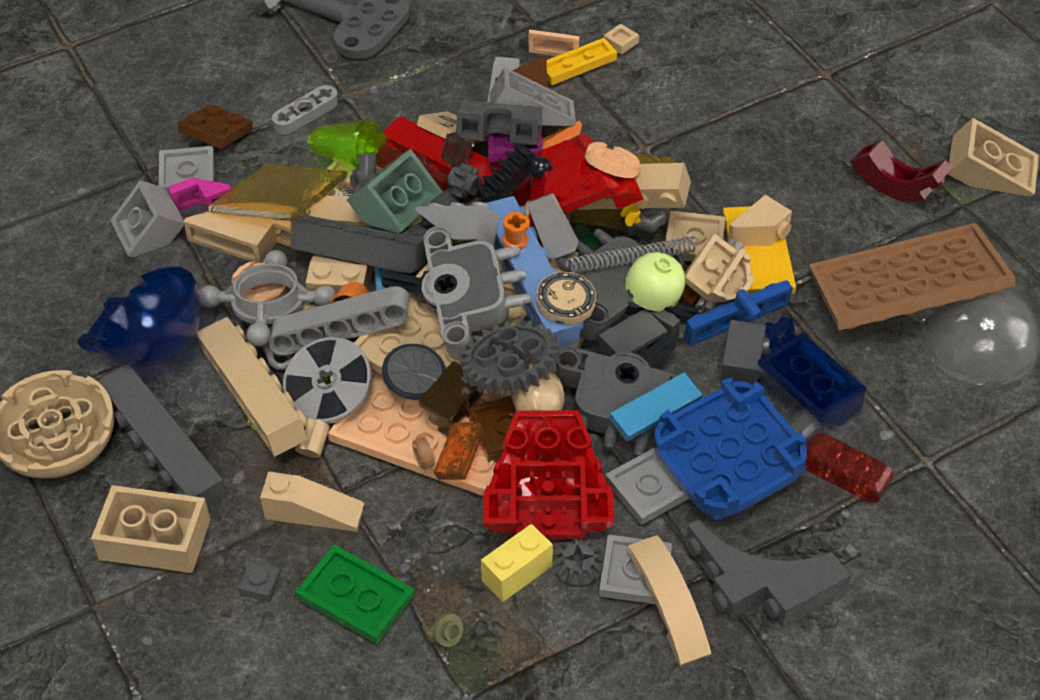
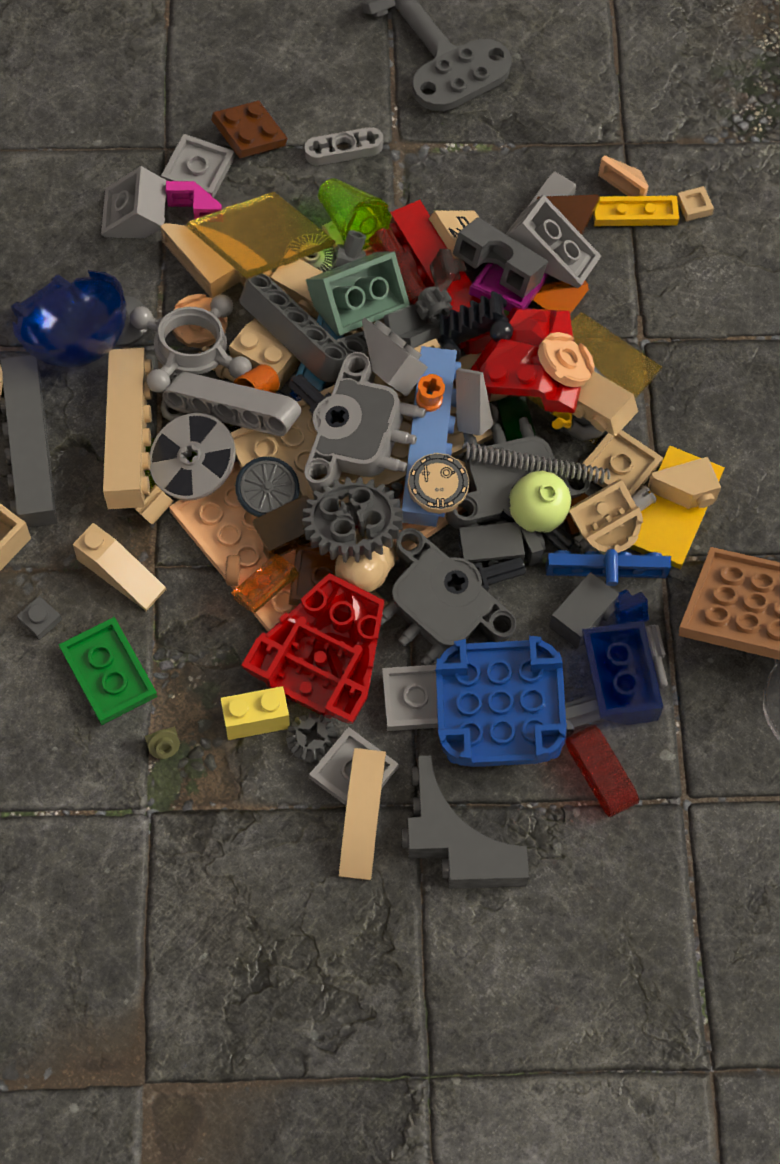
camera: 25 degrees right, 15 degrees up
dark azure tile [609,372,703,441] -> none

